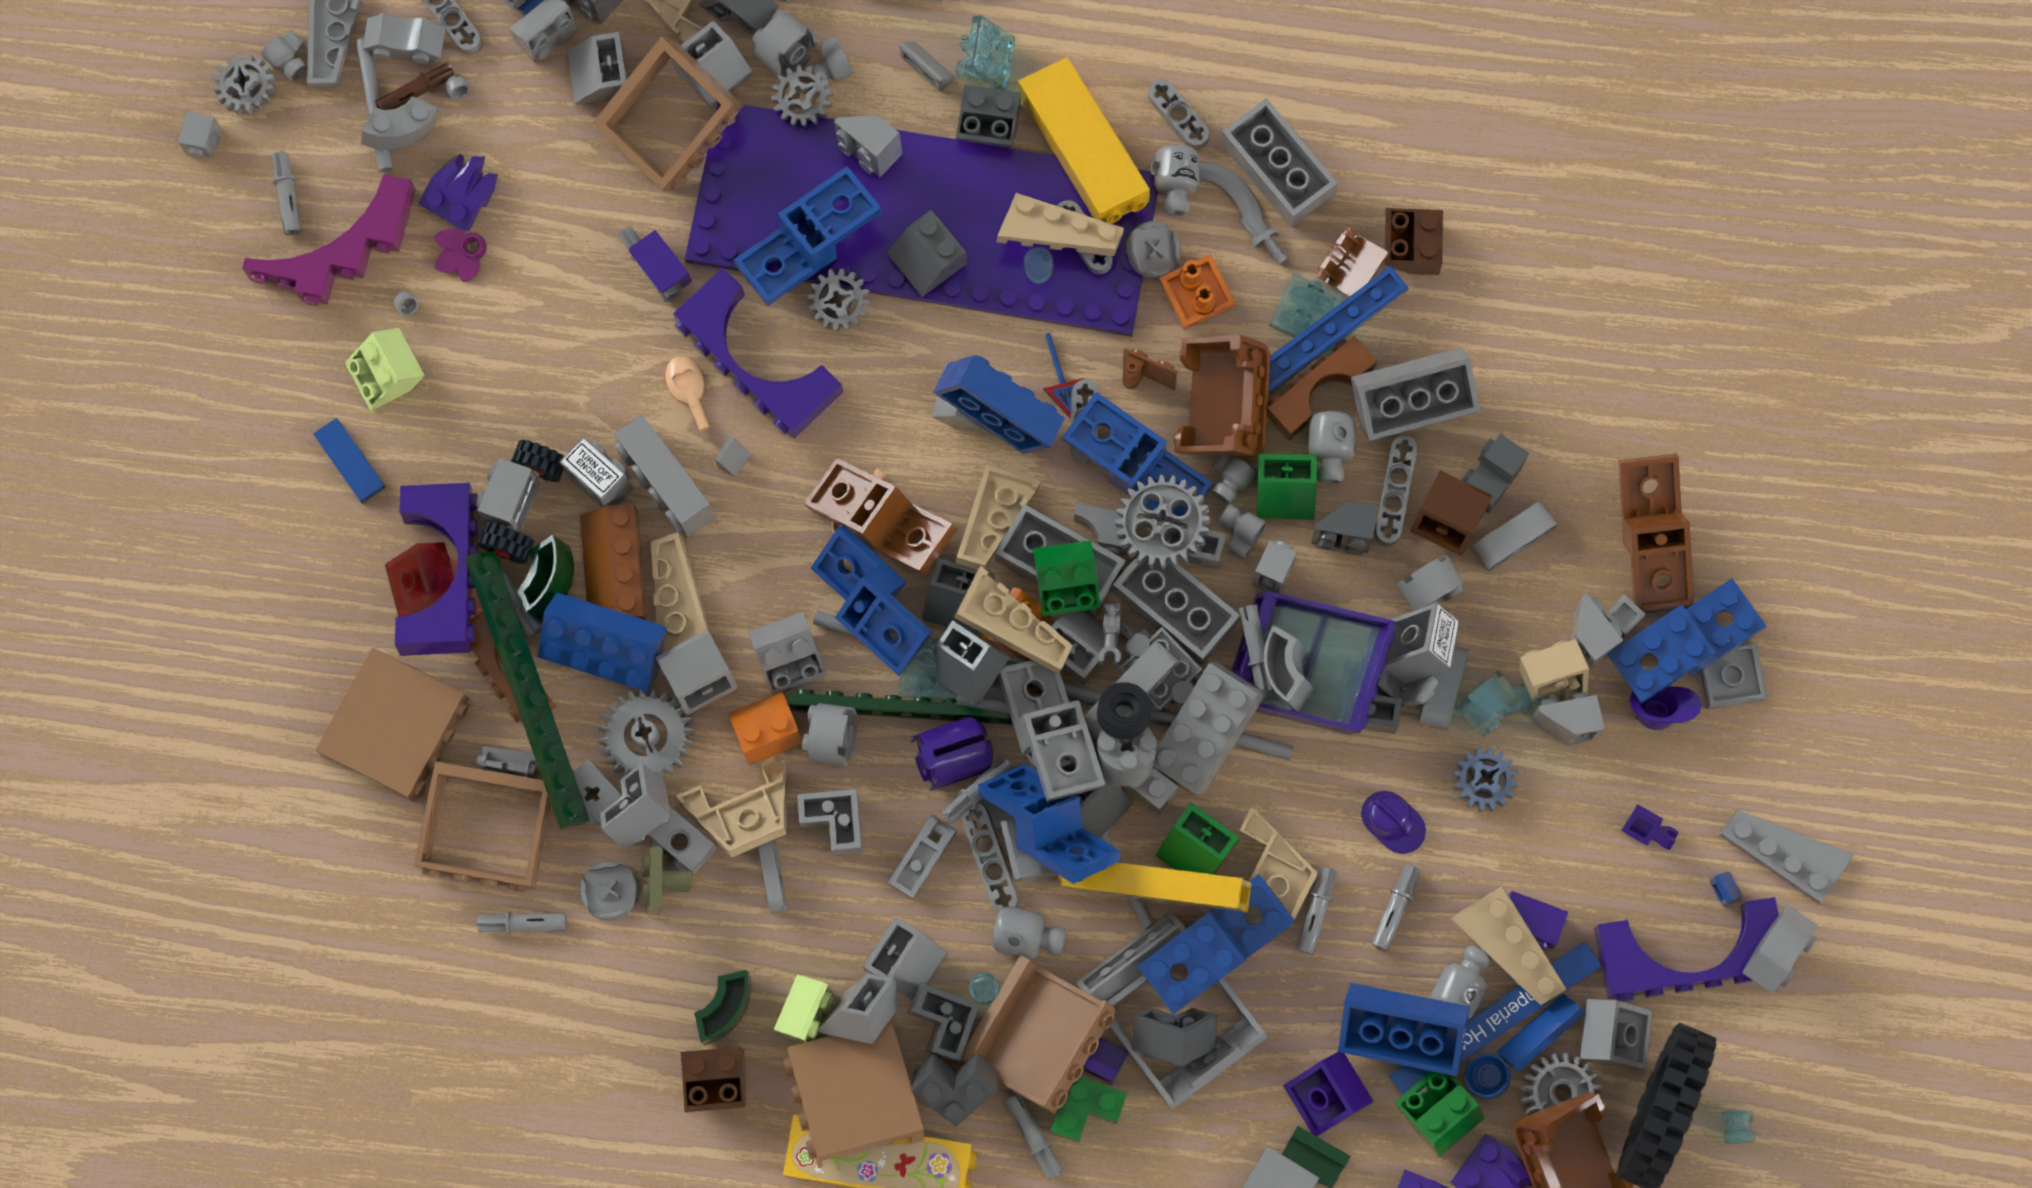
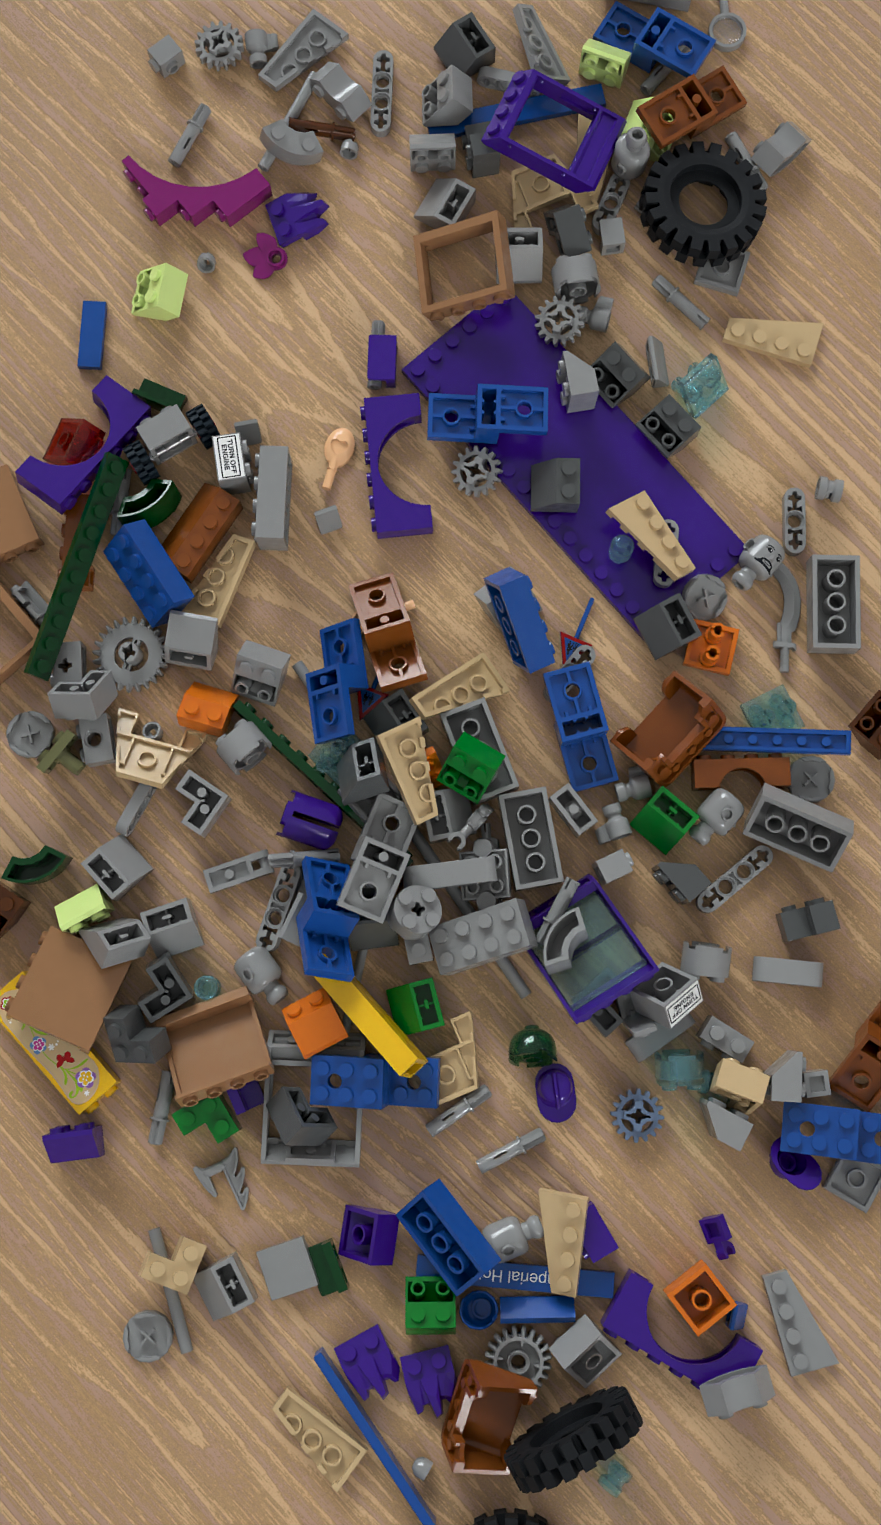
camera: 35 degrees right, 5 degrees up
yellow brick [1018,57,1150,224] -> none
light grey arch [1074,503,1127,556] -> none
black tyre [1097,682,1152,740] -> none
light grey gear [1115,474,1211,569] -> none
dark orange hinge [1122,348,1178,390] -> none
hinge [1316,227,1389,296] -> none
reddish brown slope [1410,470,1493,556] -> none
none -> light grey slope [81,834,154,901]
none -> dark green panel [132,378,187,412]
none -> light grey hinge [142,721,163,741]
none -> light grey piece [193,1147,249,1210]
none -> light grey slope [234,419,262,445]
none -> orange slope [281,988,349,1060]
none -> piece [357,676,389,721]
none -> clear green cylinder [508,1025,557,1068]
none -> dark grey slope [591,341,651,408]
none -> dark grey slope [633,593,702,660]
none -> orange brick [663,1259,737,1337]
none -> light grey brick [696,1015,754,1063]
none -> light grey tile [788,756,835,803]
none -> light grey wheel [815,476,844,503]

